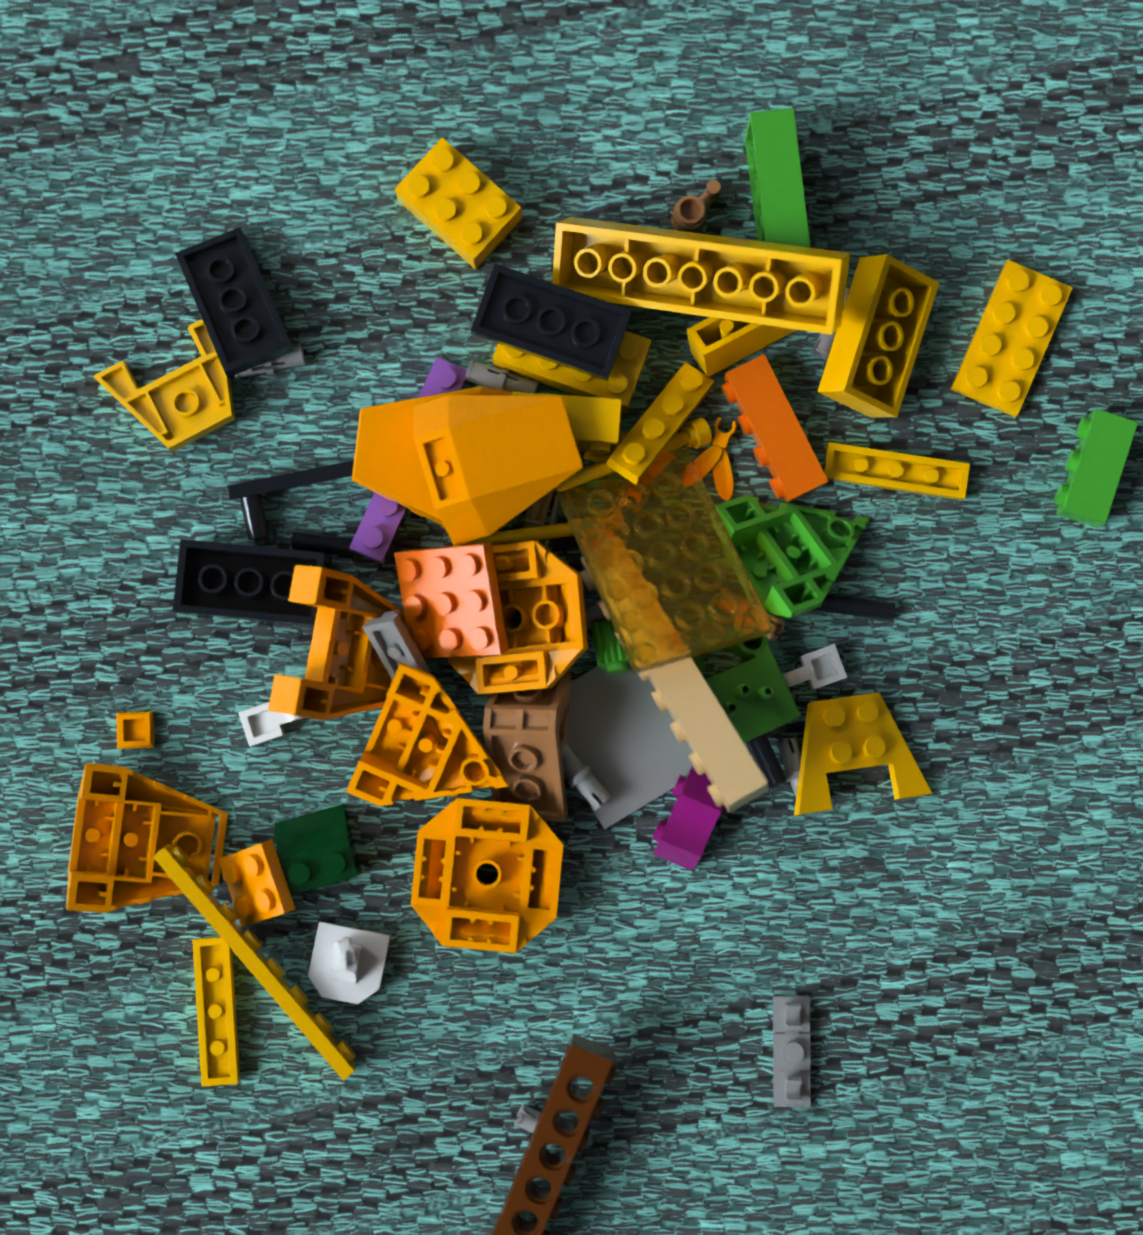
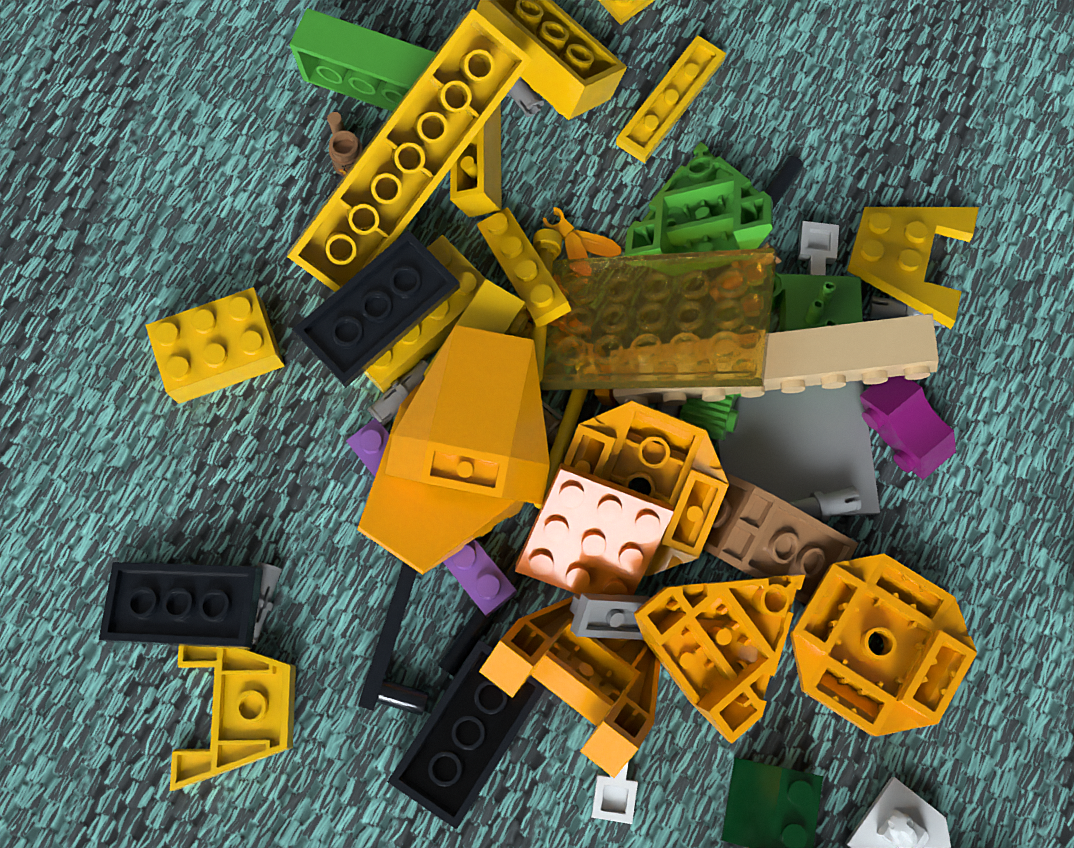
camera: 65 degrees left, 10 degrees down
orange brick [721,354,829,503] -> none

